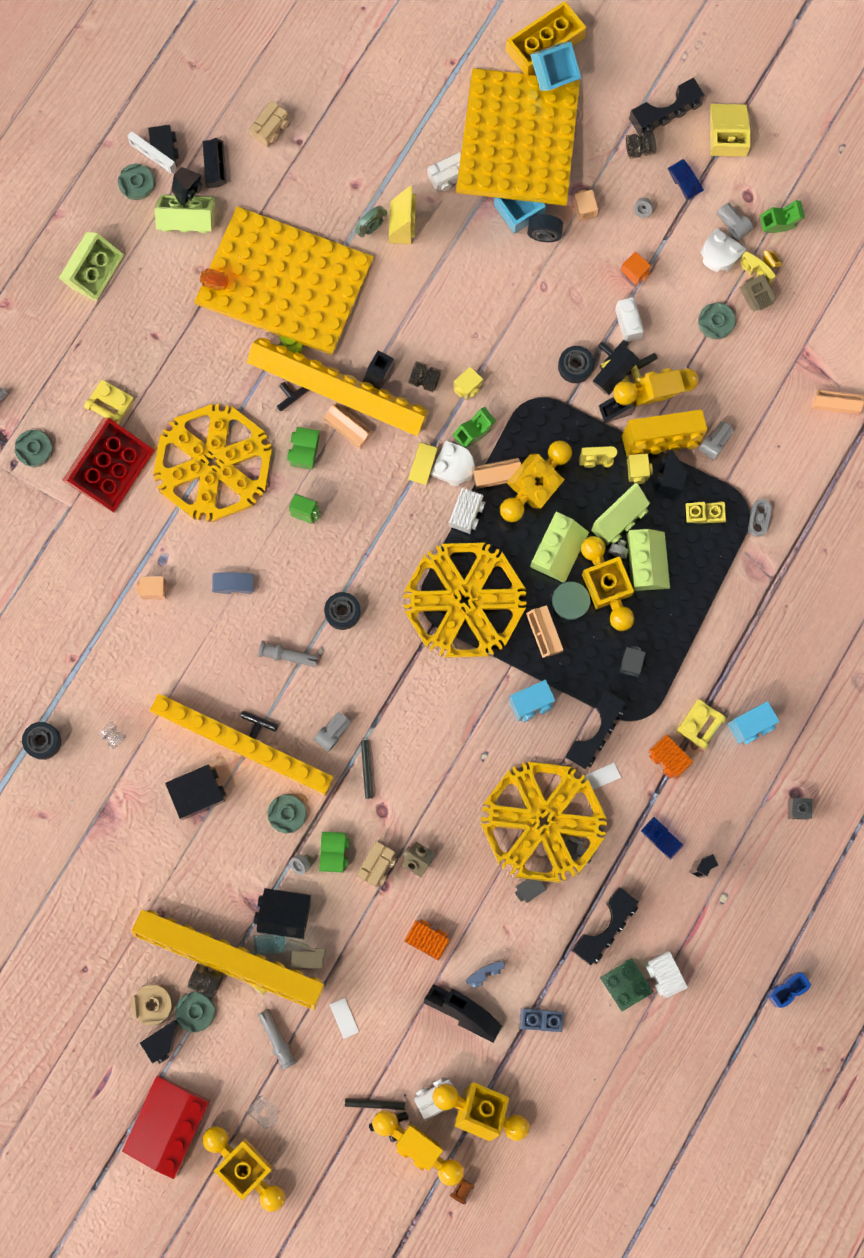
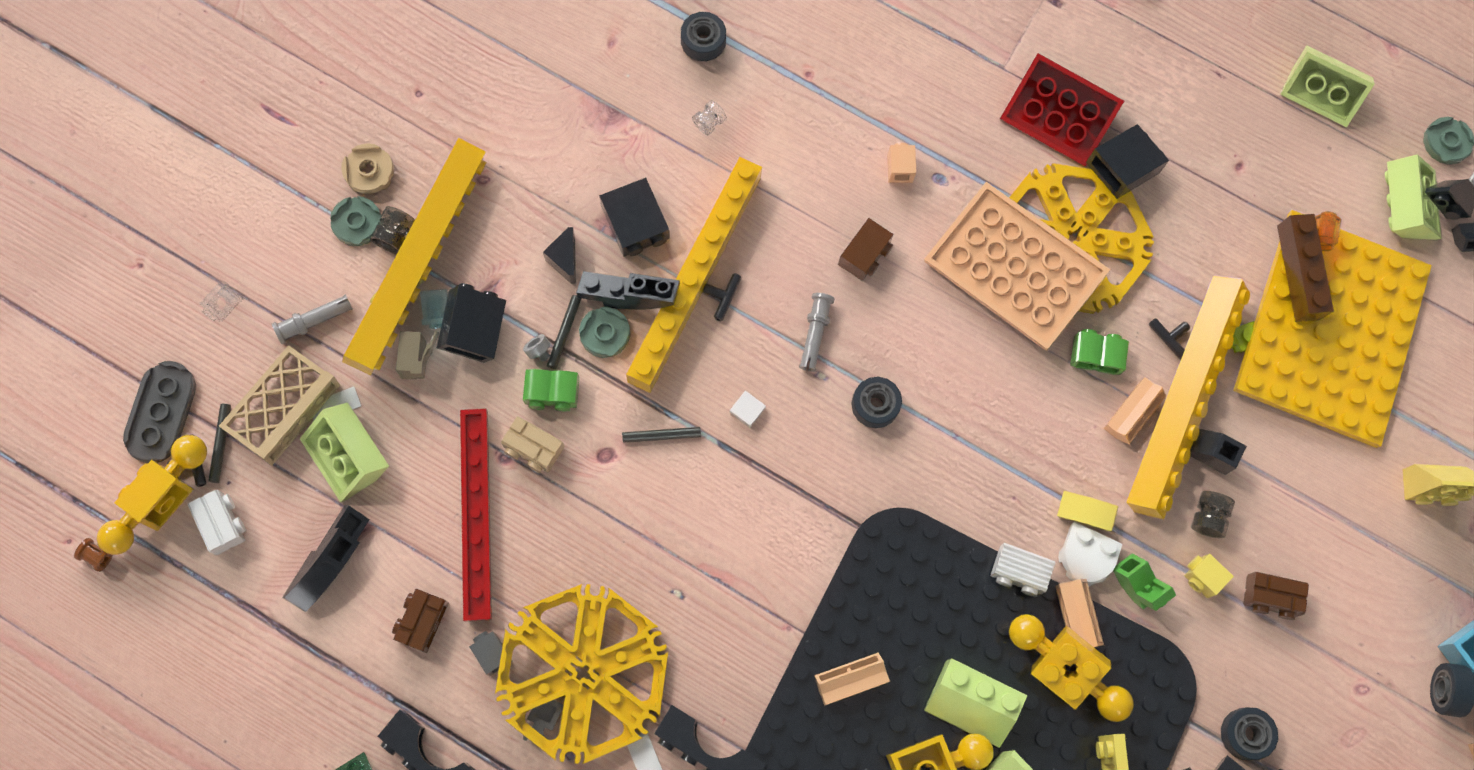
camera: 85 degrees right, 5 degrees down
sand green tile [15,430,53,467] -> none
light yellow plate [84,379,135,424] -> none
red slope [122,1076,211,1179] -> none
black slope [140,1020,178,1064] -> none
yellow brick [202,1126,285,1212] -> none
sand blue slope [212,572,254,594] -> none
bright green brick [289,493,321,524] -> none
light grey piece [313,711,351,752] -> none
sand green tile [355,206,387,237] -> none
dark tan brick [402,842,436,878] -> none
yellow plate [403,543,526,658] -> none
orange brick [404,919,450,961] -> none
yellow brick [432,1082,530,1141] -> none
sand blue slope [466,961,504,988] -> none
medium azure piece [508,680,555,723] -> none
sand blue slope [519,1008,563,1032] -> none
sand green tile [552,582,590,620] -> none
none -> dark grey tile [123,361,196,463]
none -> tan fence [219,345,340,466]
none -> yellowish green slope [300,403,389,503]
none -> reddish brown brick [392,589,449,653]
none -> red plate [460,408,492,622]
none -> black slope [543,227,576,284]
none -> pearl dark grey bar [547,295,581,369]
none -> black slope [576,271,680,310]
none -> white tile [730,390,766,428]
none -> reddish brown piece [838,218,894,281]
none -> light nougat plate [924,182,1110,351]
none -> black brick [1086,124,1169,199]
none -> reddish brown brick [1243,571,1309,620]
none -> reddish brown brick [1277,214,1334,322]

